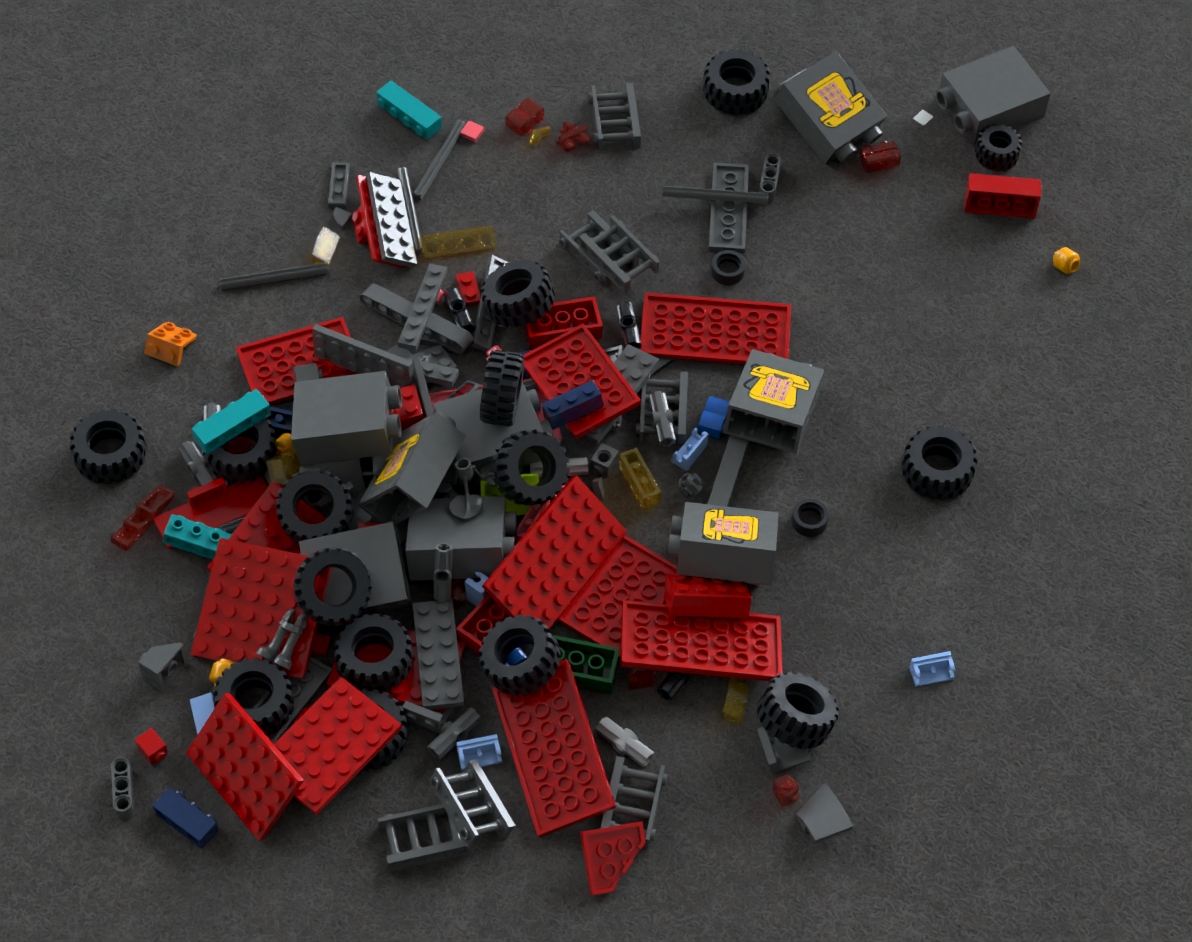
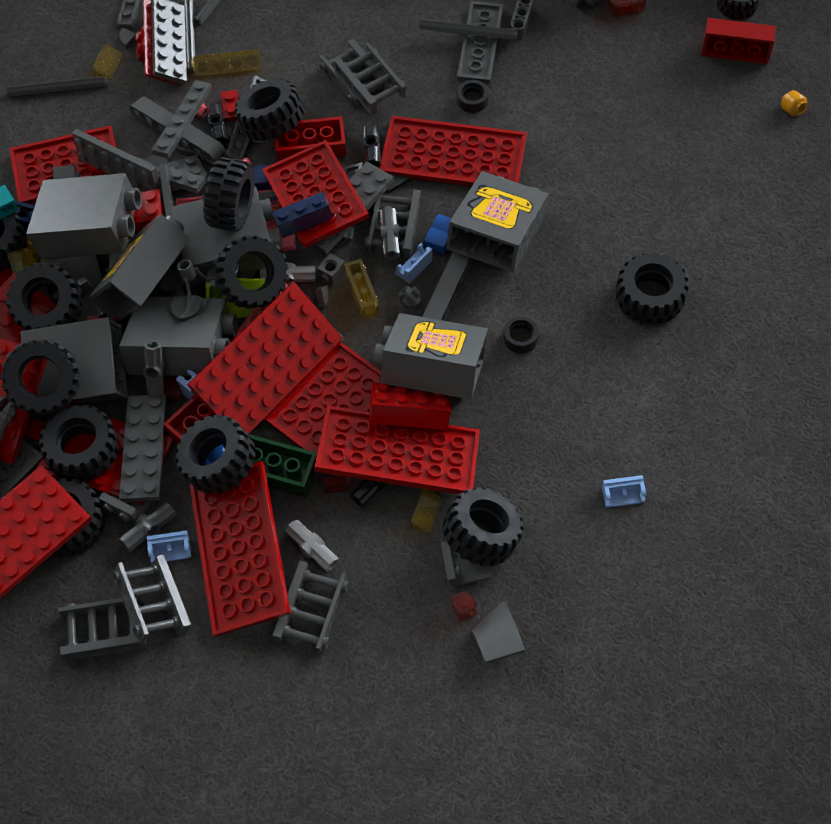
camera: 10 degrees right, 5 degrees up
red plate [580,822,646,895] -> none

